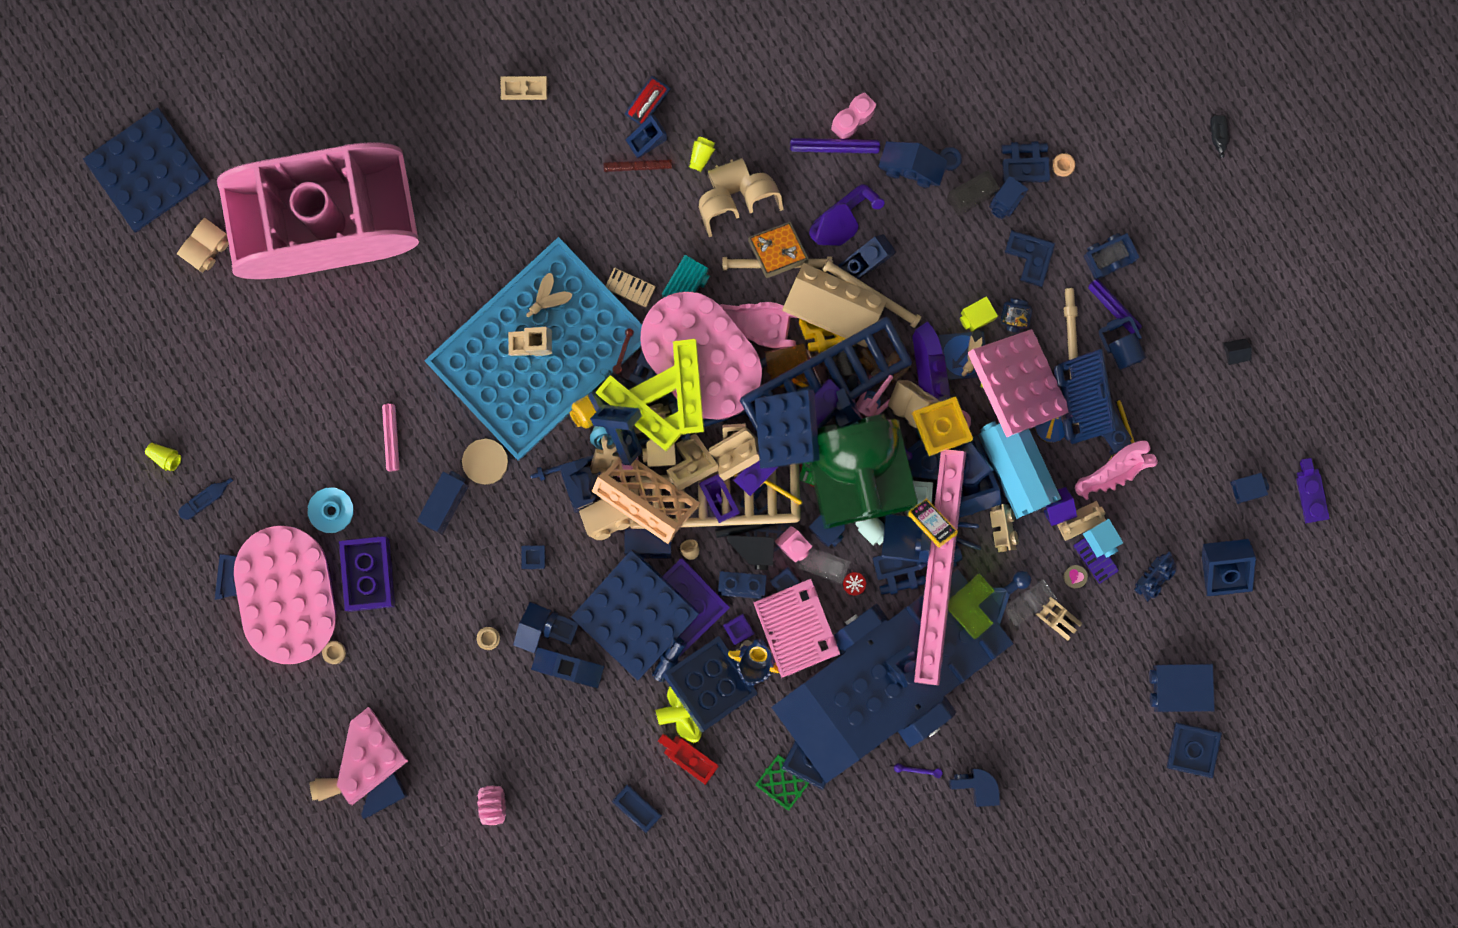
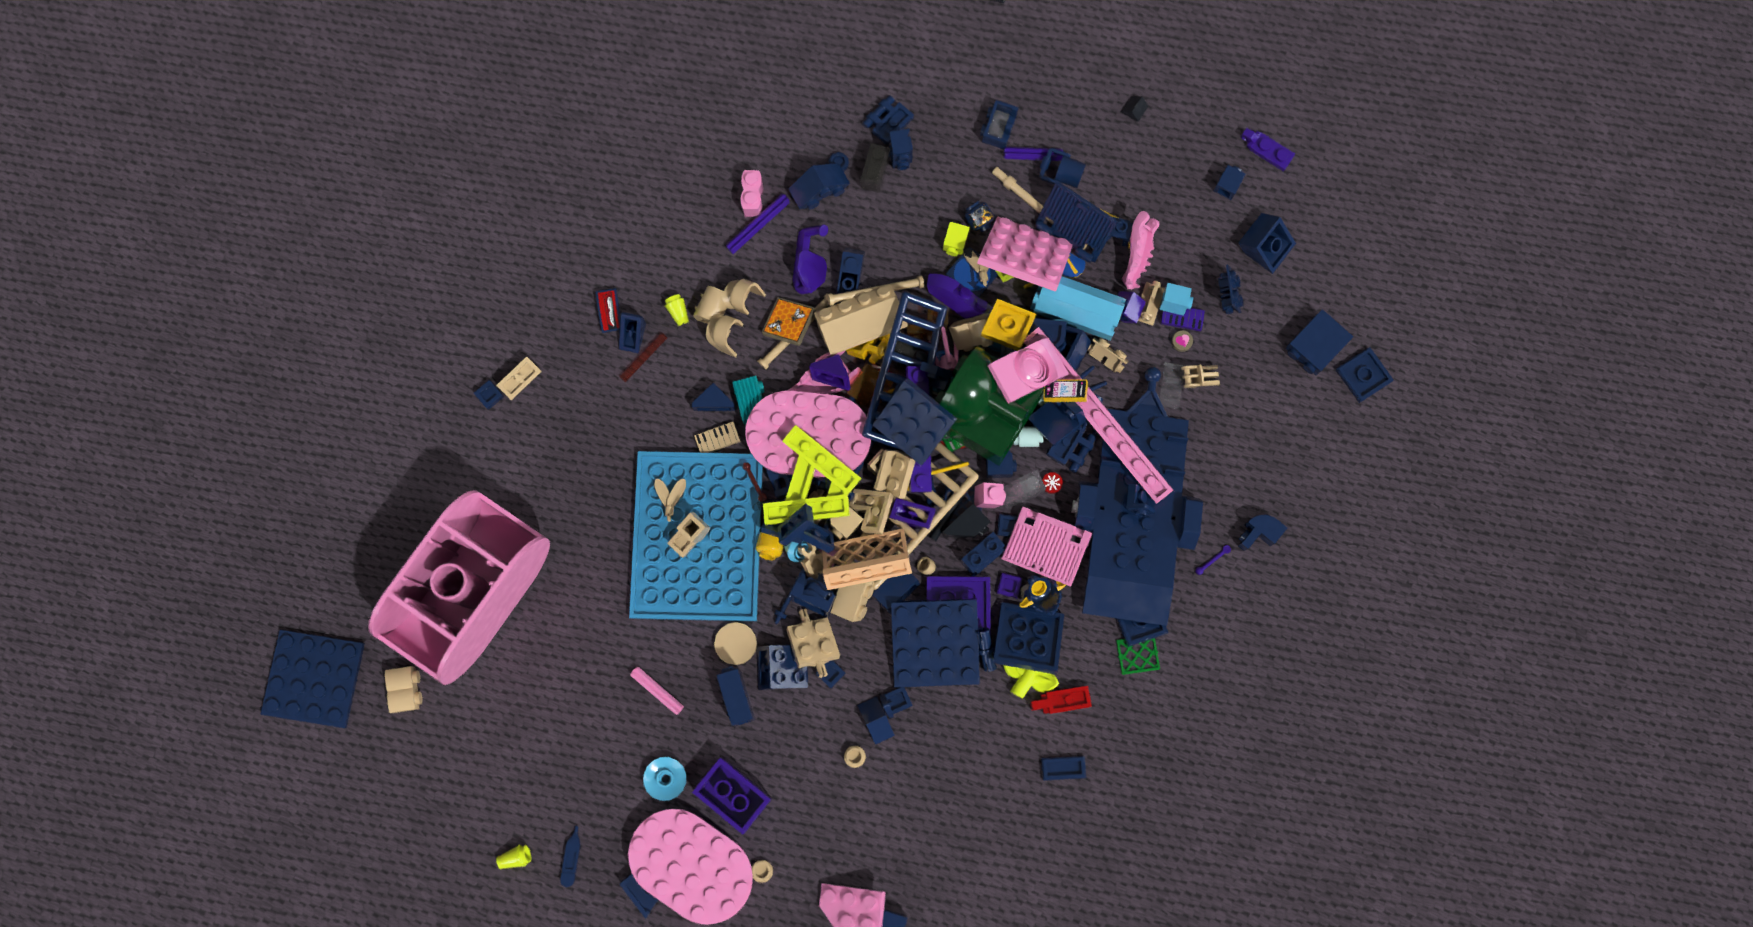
camera: 45 degrees left, 5 degrees down
bright pink gear [477,785,506,825] -> none
dark blue slope [531,647,604,688] -> none
clear neon green plate [948,574,994,640] -> none
dark blue tile [1005,230,1055,287] -> none
light nougat tile [1052,153,1075,177] -> none
none -> dark blue plate [474,380,504,410]
none -> dark blue slope [692,383,735,411]
none -> dark blue bracket [757,645,808,690]
none -> tan plate [786,609,840,678]
none -> dark purple slope [809,354,851,391]
none -> bright pink slope [988,338,1068,404]

